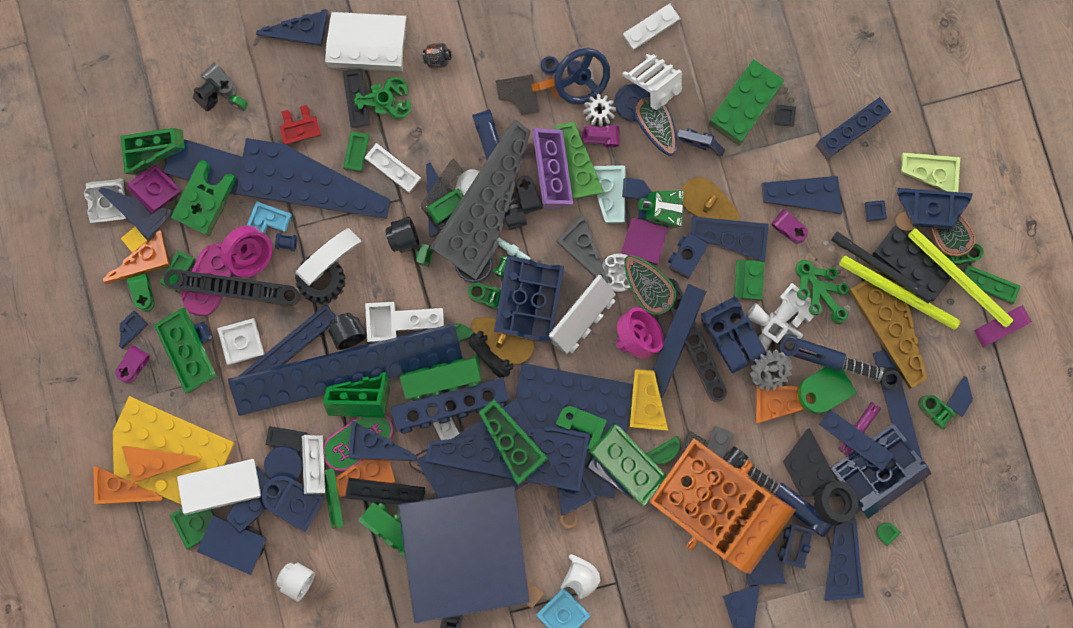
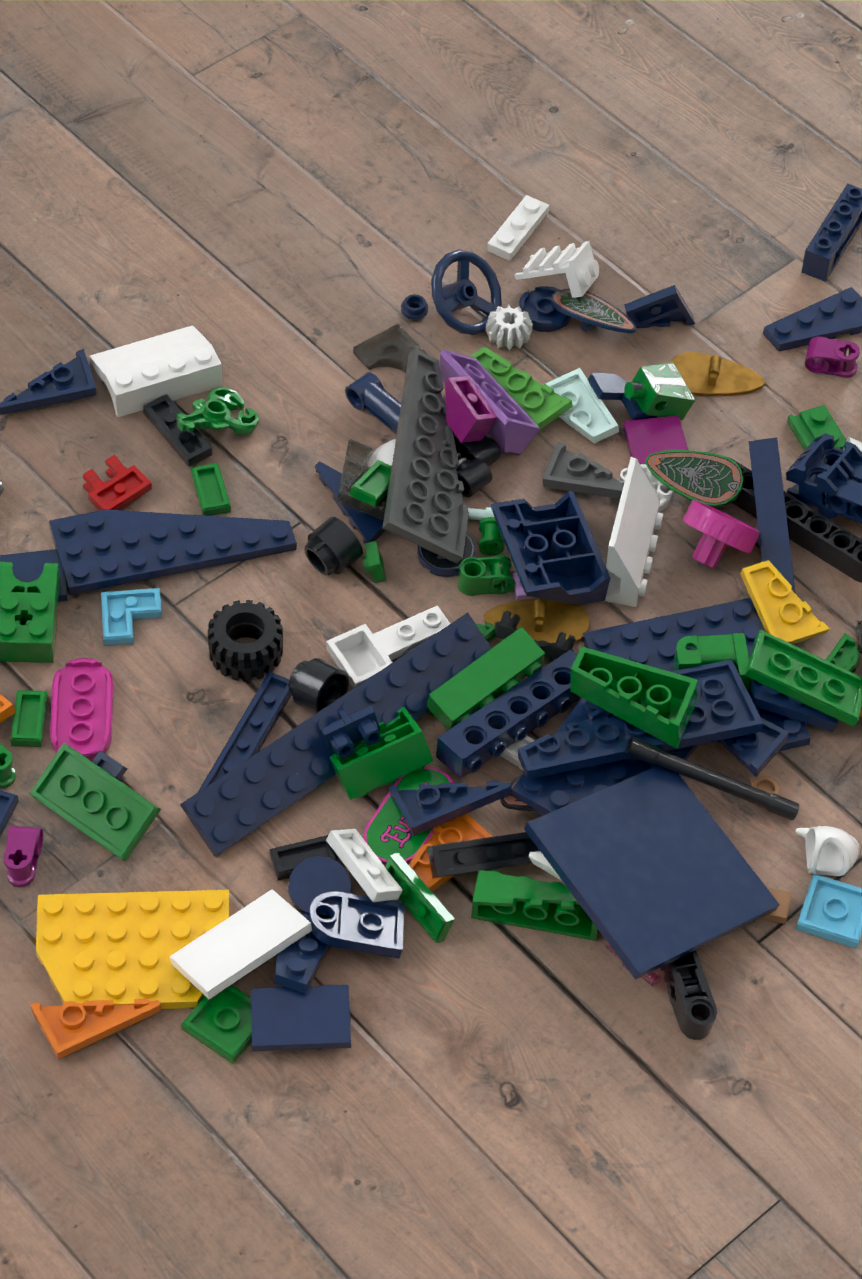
camera: 30 degrees left, 30 degrees down
orange wing [122,446,199,483] -> none
black gear [164,269,300,306] -> none
white tile [217,318,265,366] -> none
dark pink piece [220,225,272,277] -> none
green tile [228,95,248,111] -> none
dark blue bush [275,233,297,252] -> none
white piece [276,563,315,602] -> none
white slope [295,228,362,286] -> none
white plate [365,143,421,194] -> none
black head [423,43,452,68] -> none
orange tile [531,77,560,98] -> none
magenta piece [582,125,620,148] -> none
dark blue brick [668,233,708,280] -> none
dark blue wing [690,216,769,262] -> none
green brick [708,59,784,146] -> none
black plate [774,105,796,127] -> none
none -> dark blue hips [321,706,381,759]
none -> magenta slope [445,376,497,443]
none -> black piece [625,737,799,820]

